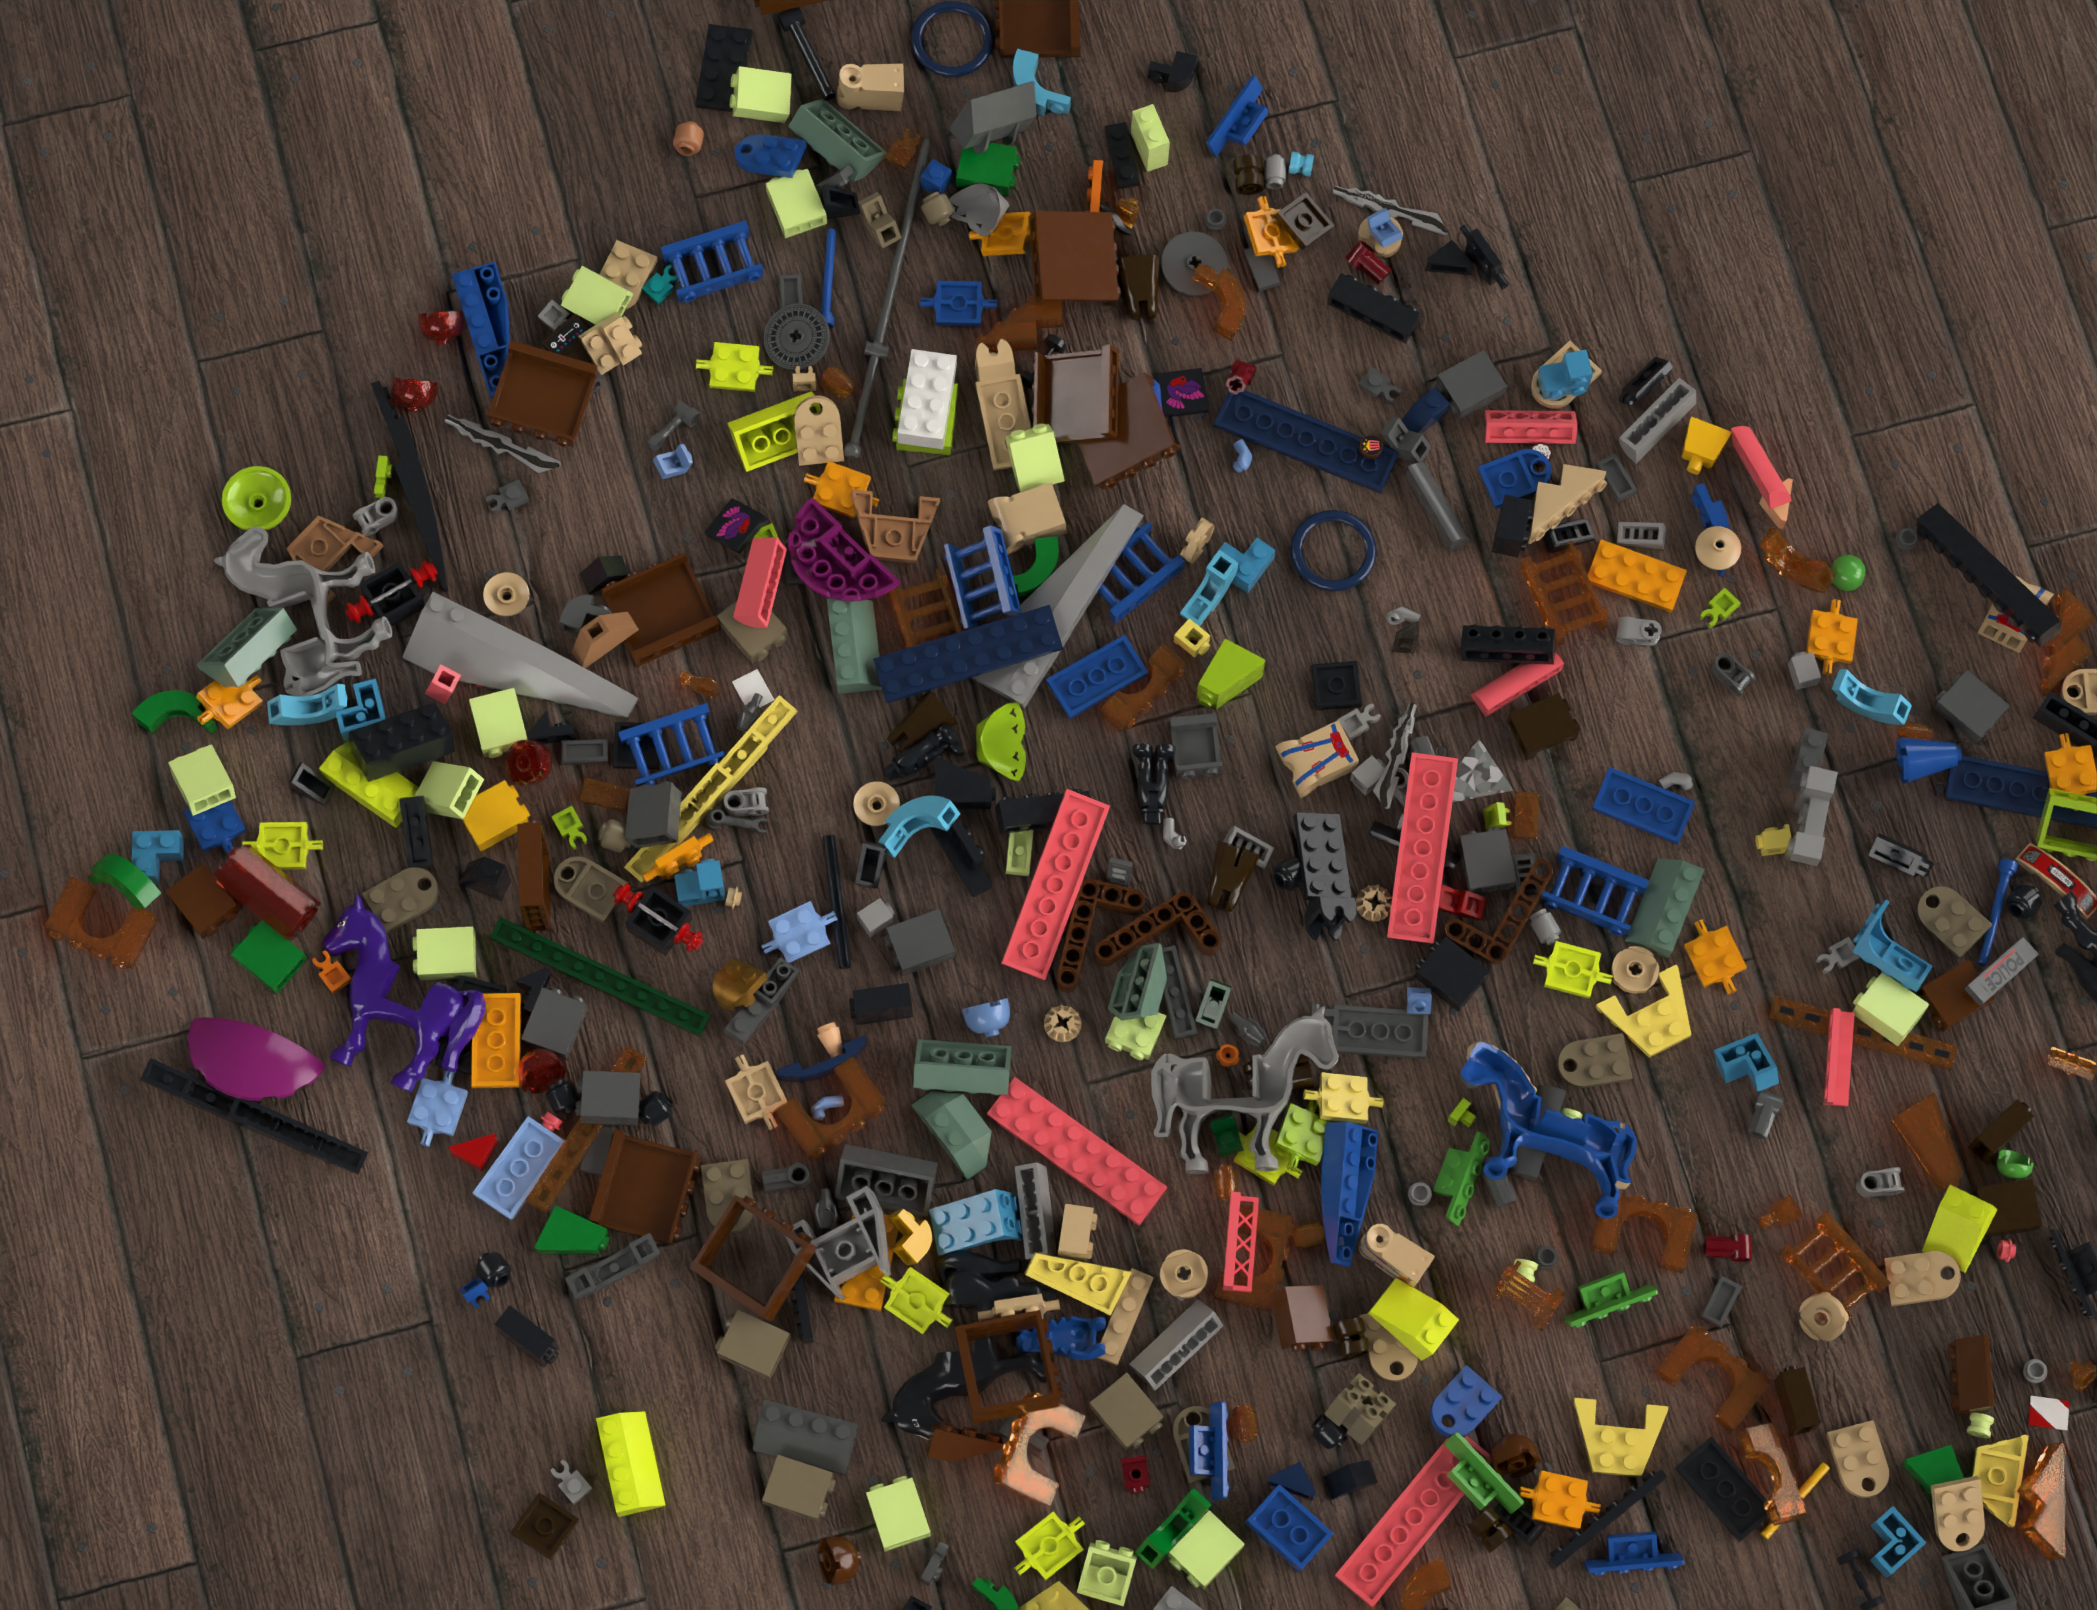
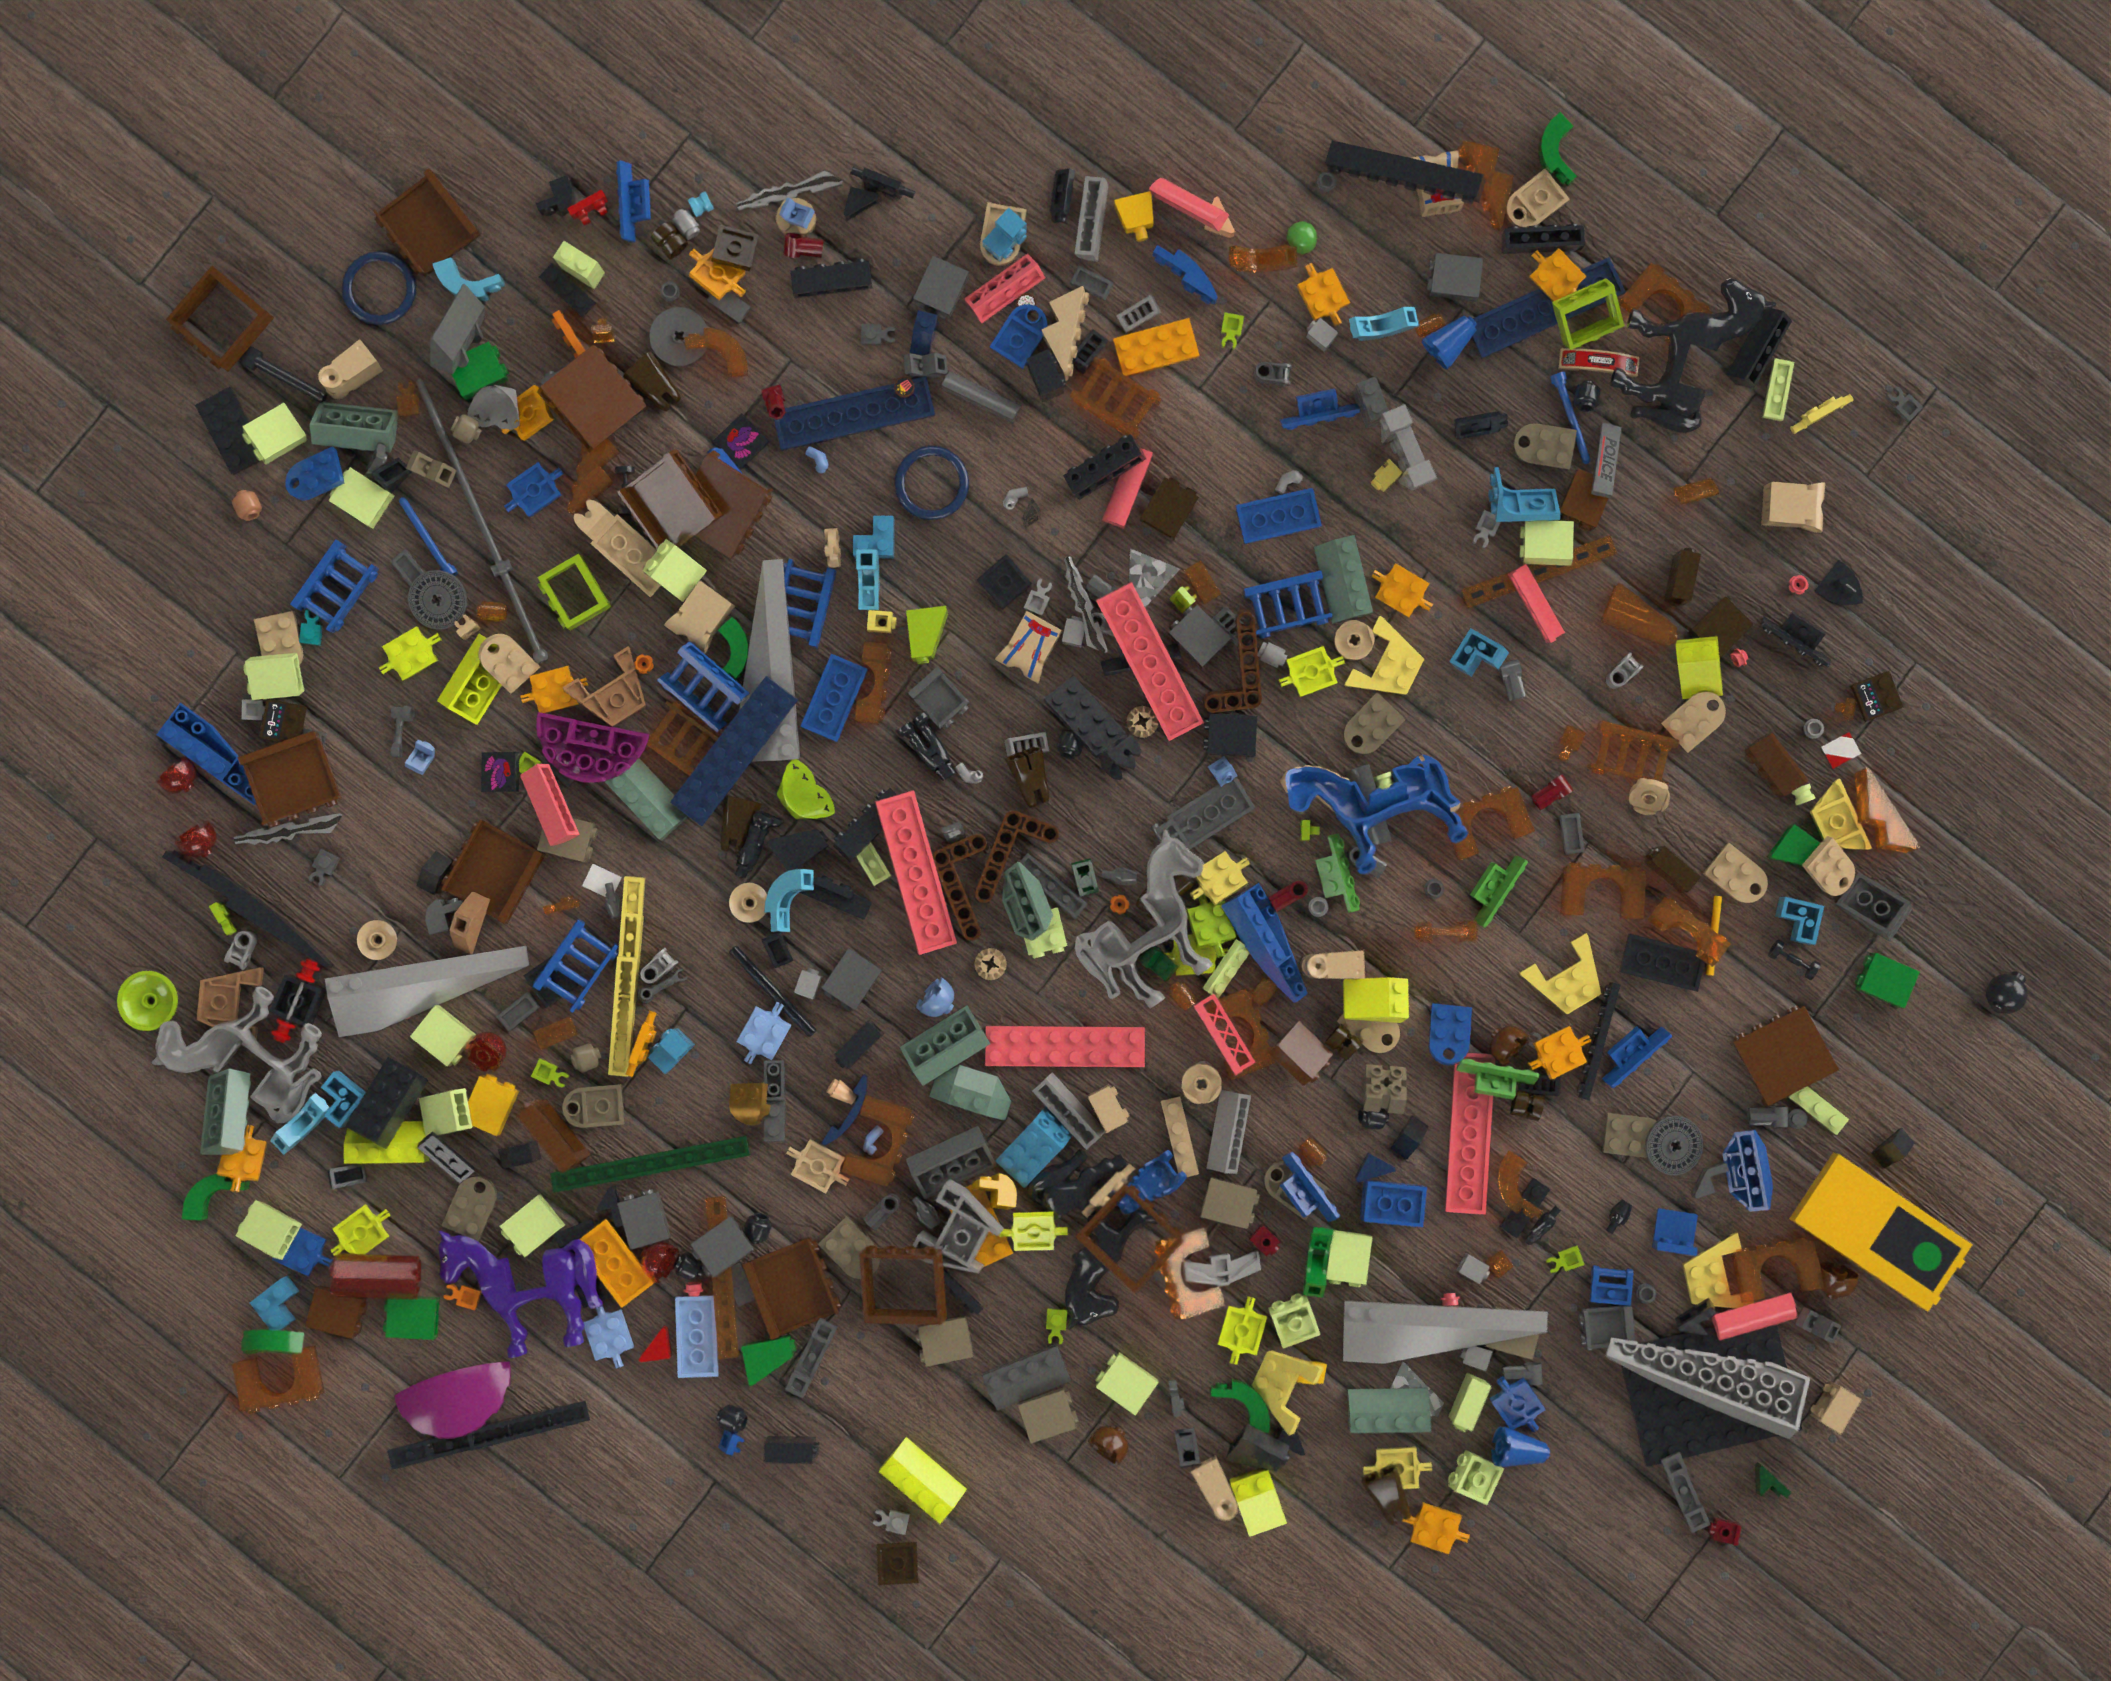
camera: 30 degrees left, 15 degrees up
coral brick [425,664,461,705] -> none
black slope [527,711,576,746] -> none
tan plate [578,312,642,375] -> none
black brick [613,883,704,956] -> none
dark grey brick [625,782,682,849] -> none
tan plate [725,887,742,909] -> none
white brick [898,349,957,449] -> none
blue brick [921,159,952,194] -> none
reddish brown slope [925,1421,1005,1462] -> none
light yellow wing [1024,1252,1132,1316] -> none
black bar [1100,202,1132,236] -> none
red slope [1438,884,1486,920] -> none
yellowish green wheel [1511,1259,1538,1284] -> none
light grey piece [1616,617,1662,646] -> none
tan dish [1695,526,1741,570] -> none
bright green hair [1996,1149,2034,1180] -> none
none -> red plate [567,189,608,226]
none -> orange plate [634,654,654,674]
none -> lime plate [1046,1308,1067,1344]
none -> light grey plate [1180,1250,1261,1286]
none -> yellowish green plate [1203,939,1249,999]
none -> dark red piece [1268,881,1308,912]
none -> blue bracket [1280,389,1360,430]

